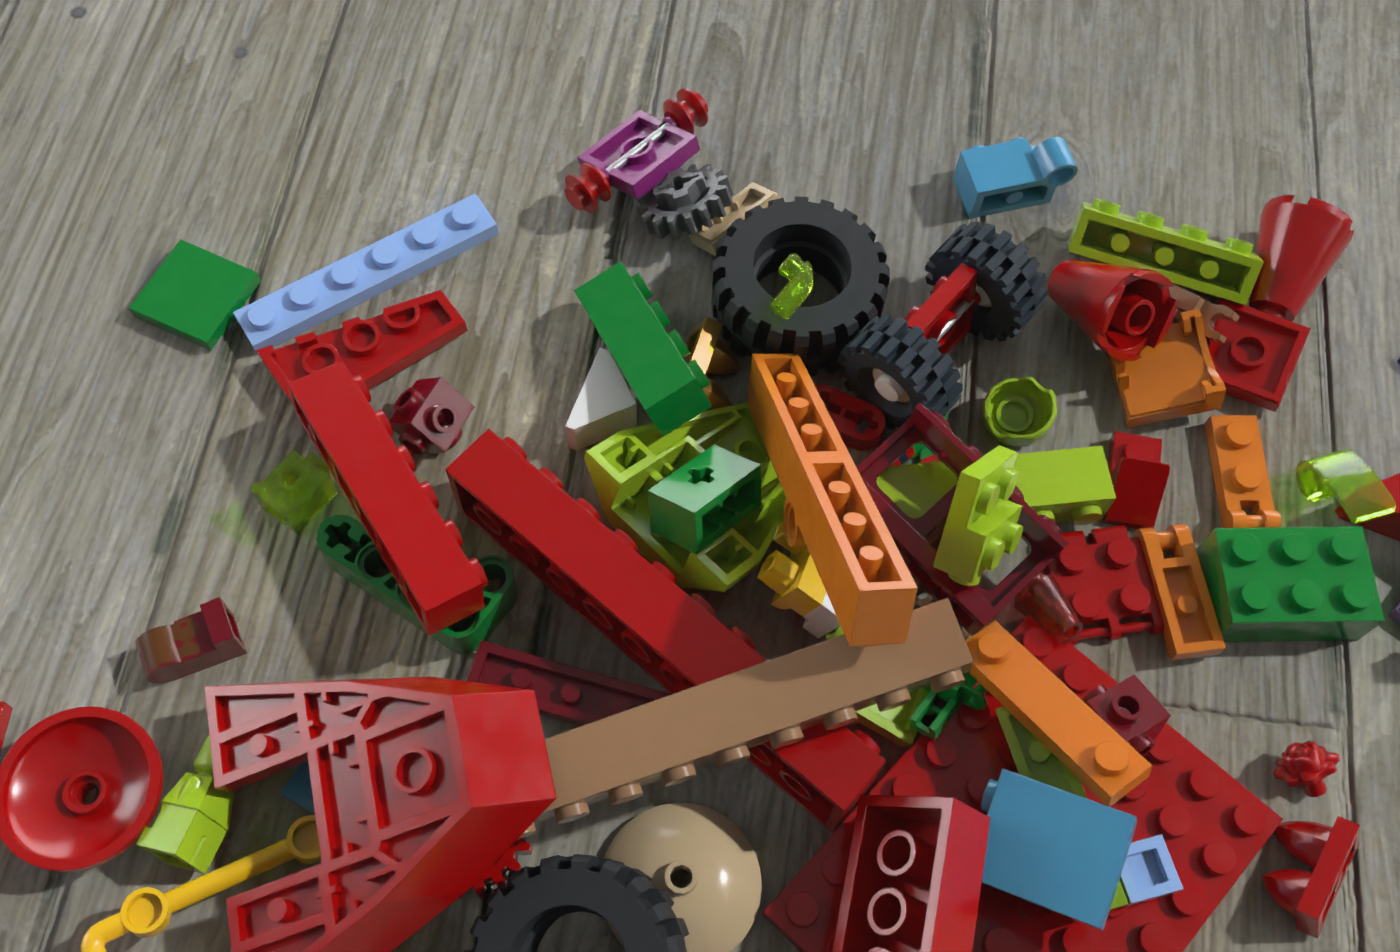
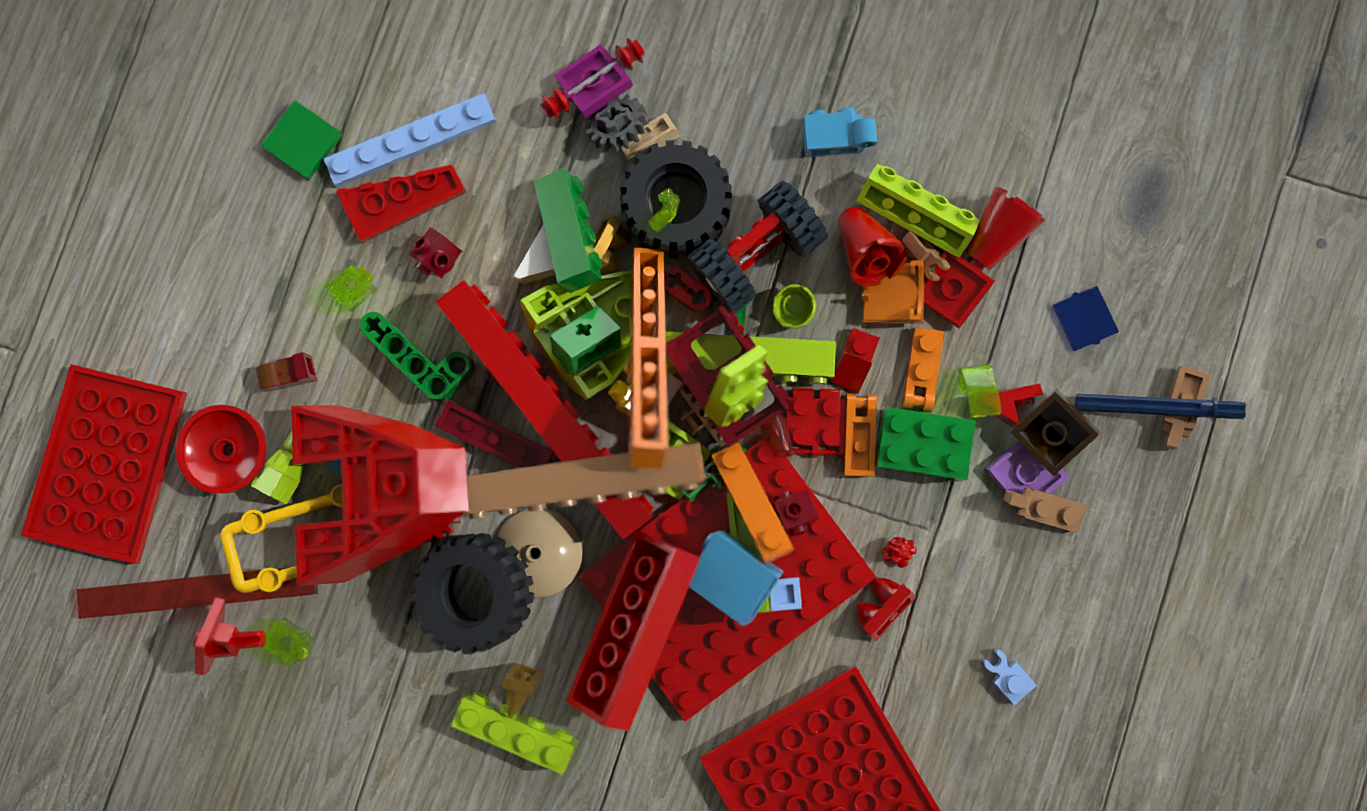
camera: 20 degrees right, 20 degrees up
red brick [287,361,488,636] -> none

